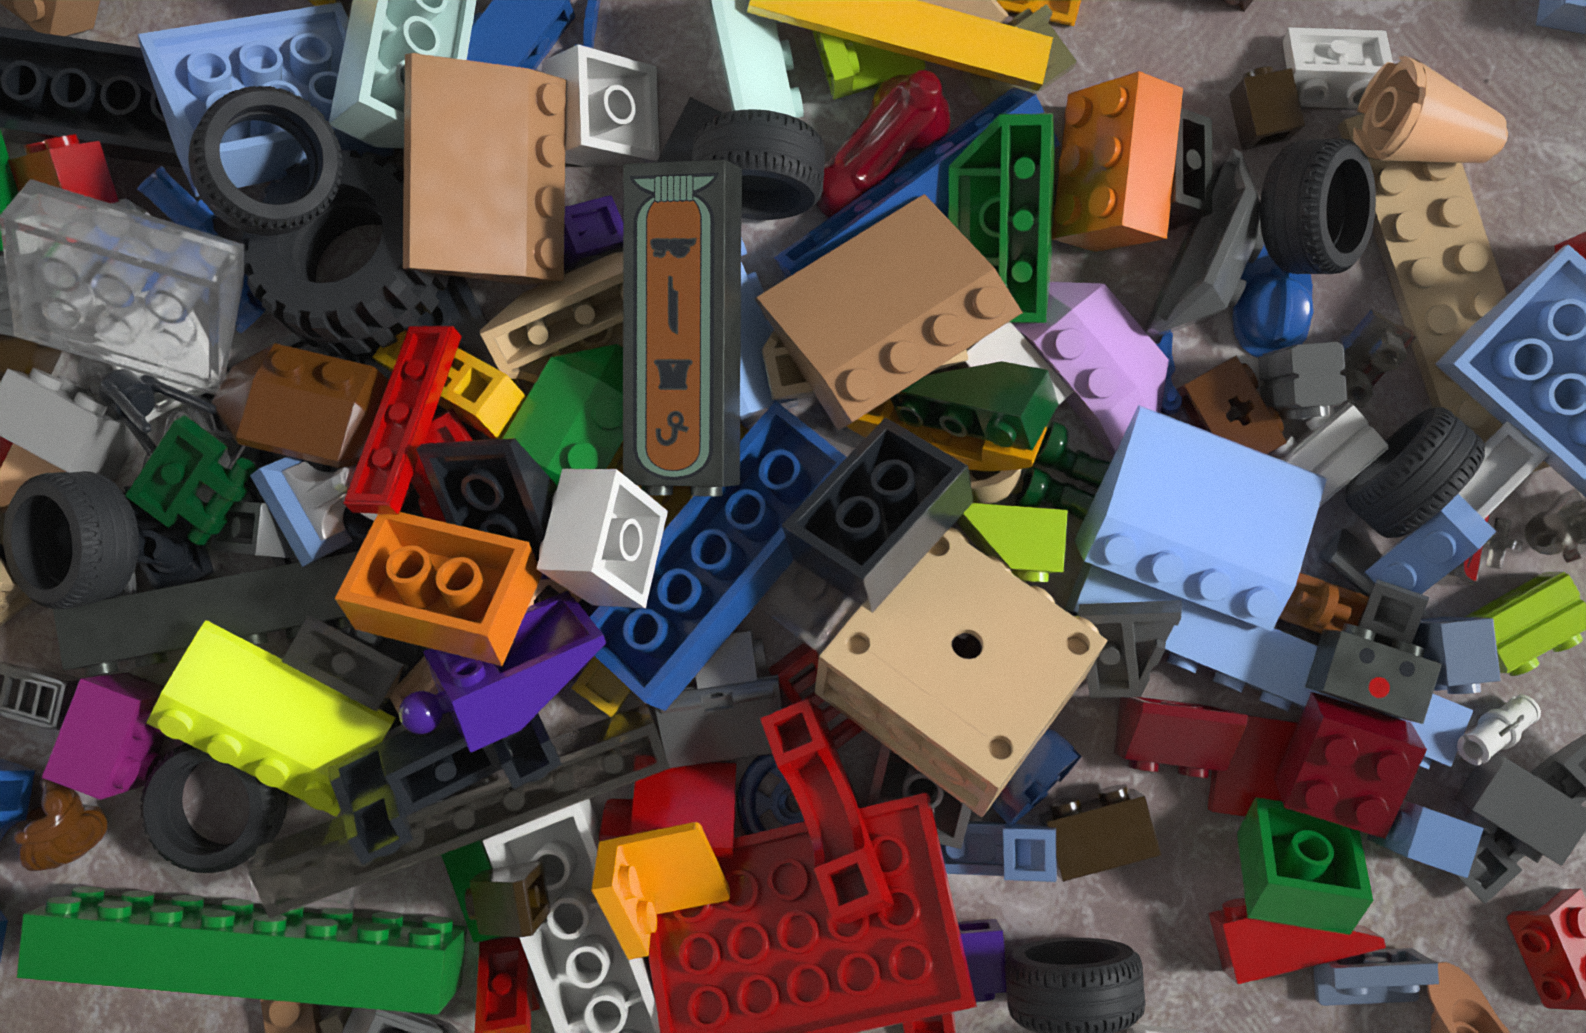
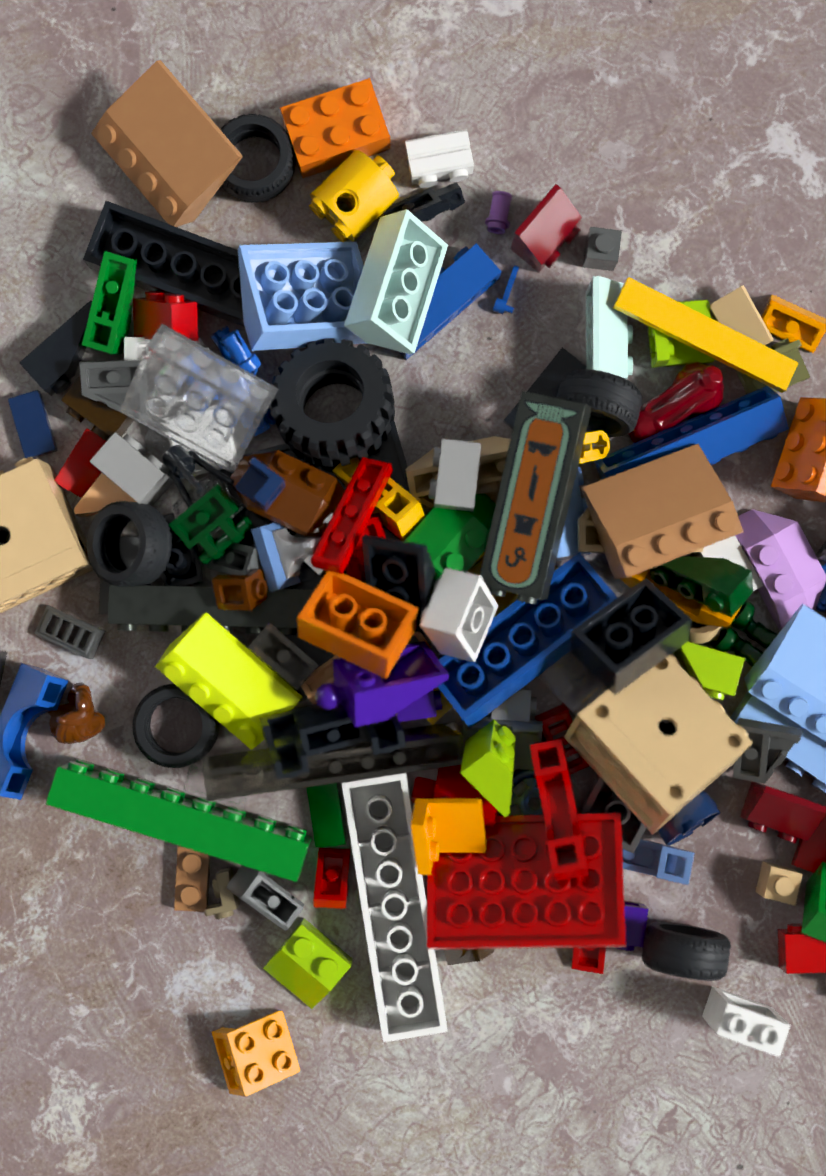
camera: 10 degrees right, 0 degrees up
magenta brick [42,672,166,800] -> none
black tyre [188,86,343,236] -> none
medium nougat slope [403,53,566,285] -> none
dark brown slope [465,860,551,938] -> none
white slope [542,45,660,167] -> none
dark purple bracket [564,195,623,271] -> none
green wedge [948,113,1055,323] -> none
dark brown brick [1039,785,1161,882] -> none
none -> reddish brown bracket [212,569,267,610]
none -> dark blue panel [235,457,286,511]
none -> dark purple brick [397,690,442,722]
none -> light grey brick [429,439,481,512]
none -> lime slope [460,719,516,817]
none -> yellow beam [579,430,610,463]
none -> tan brick [756,861,803,905]

